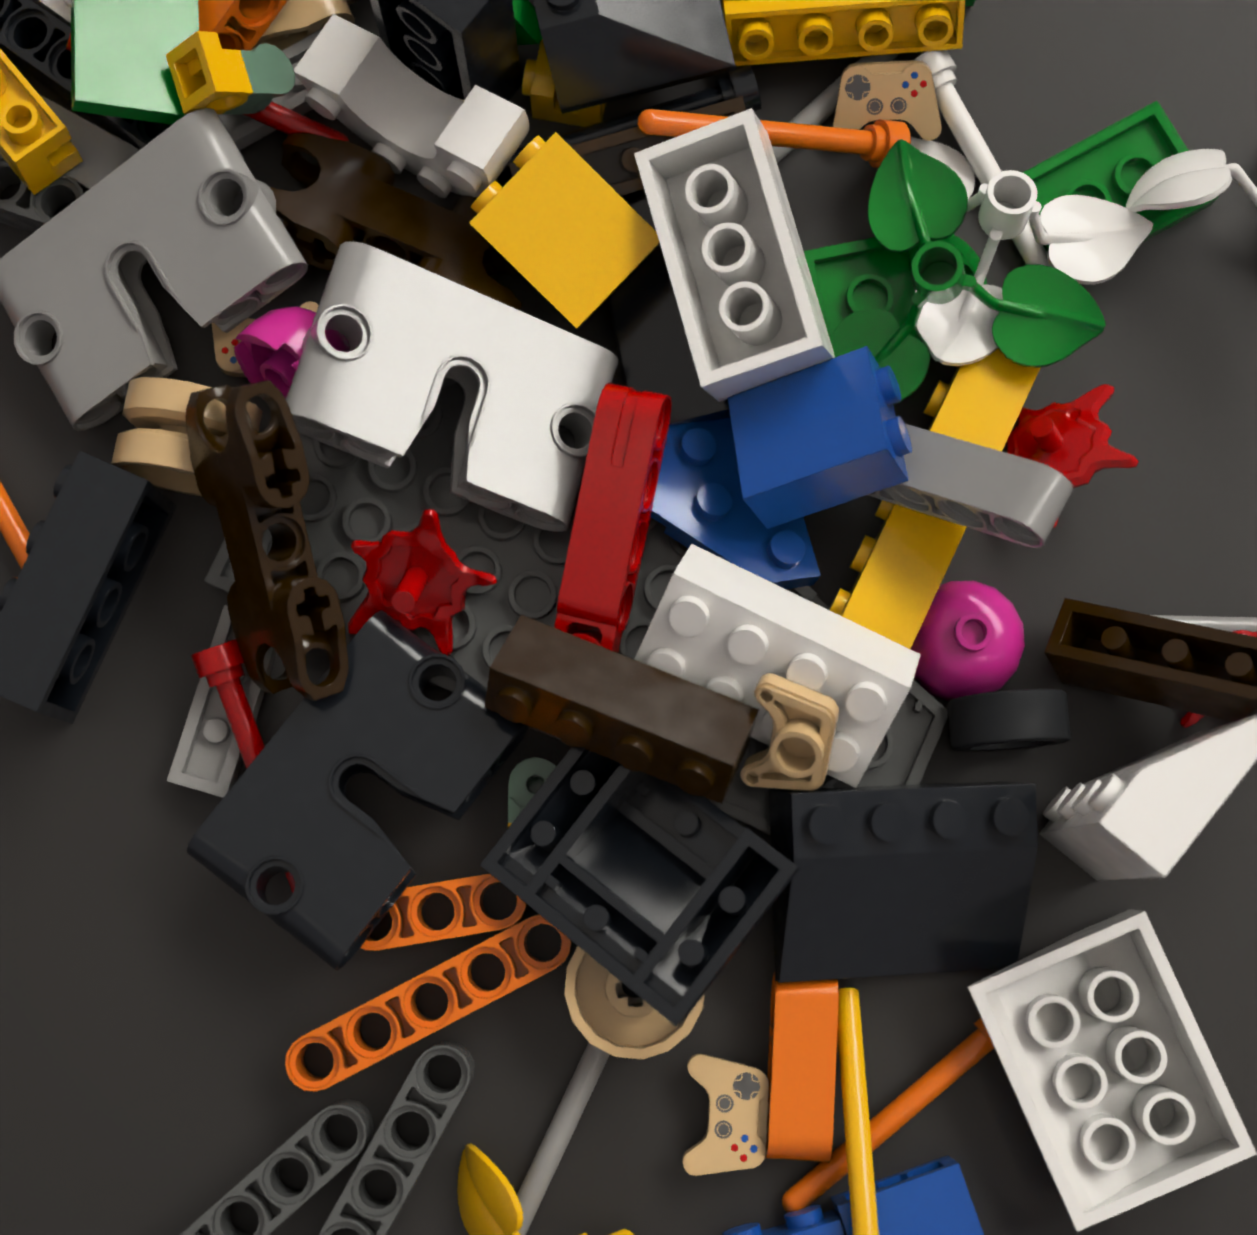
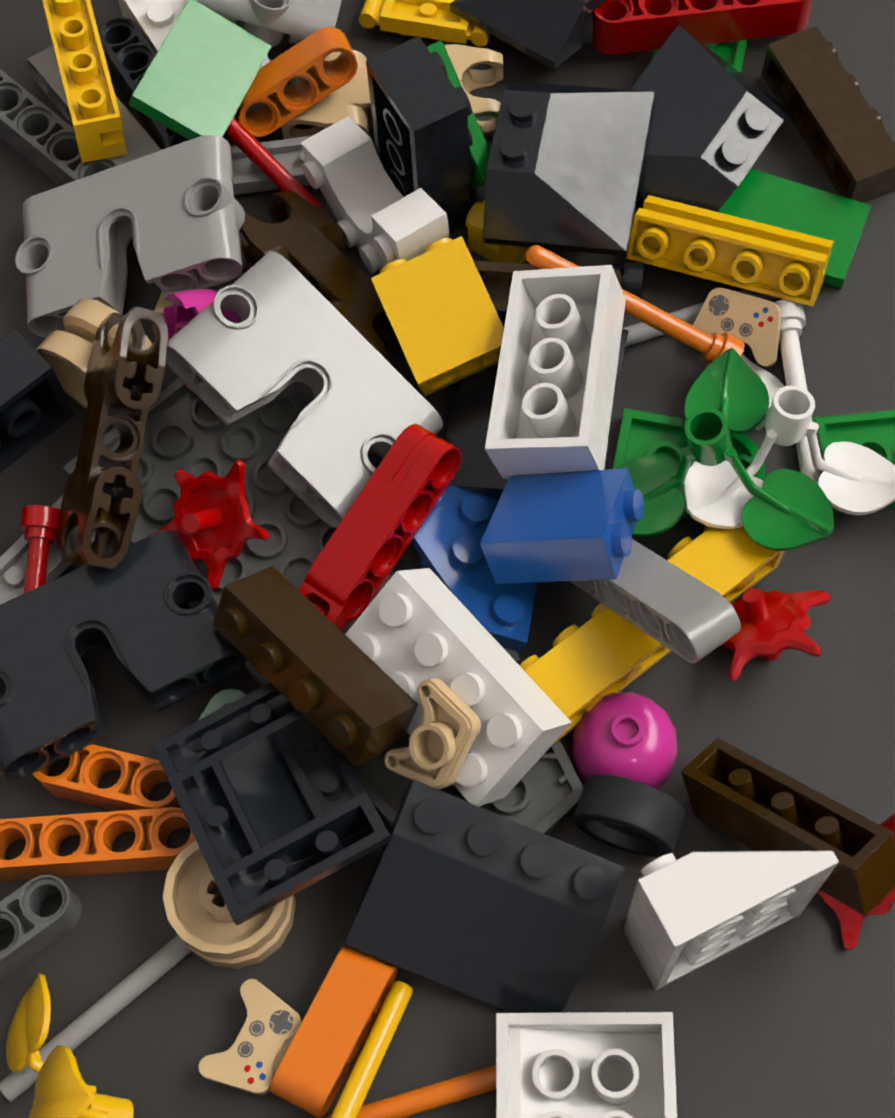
camera: 30 degrees right, 15 degrees down
yellow leg [166,31,295,115] -> none

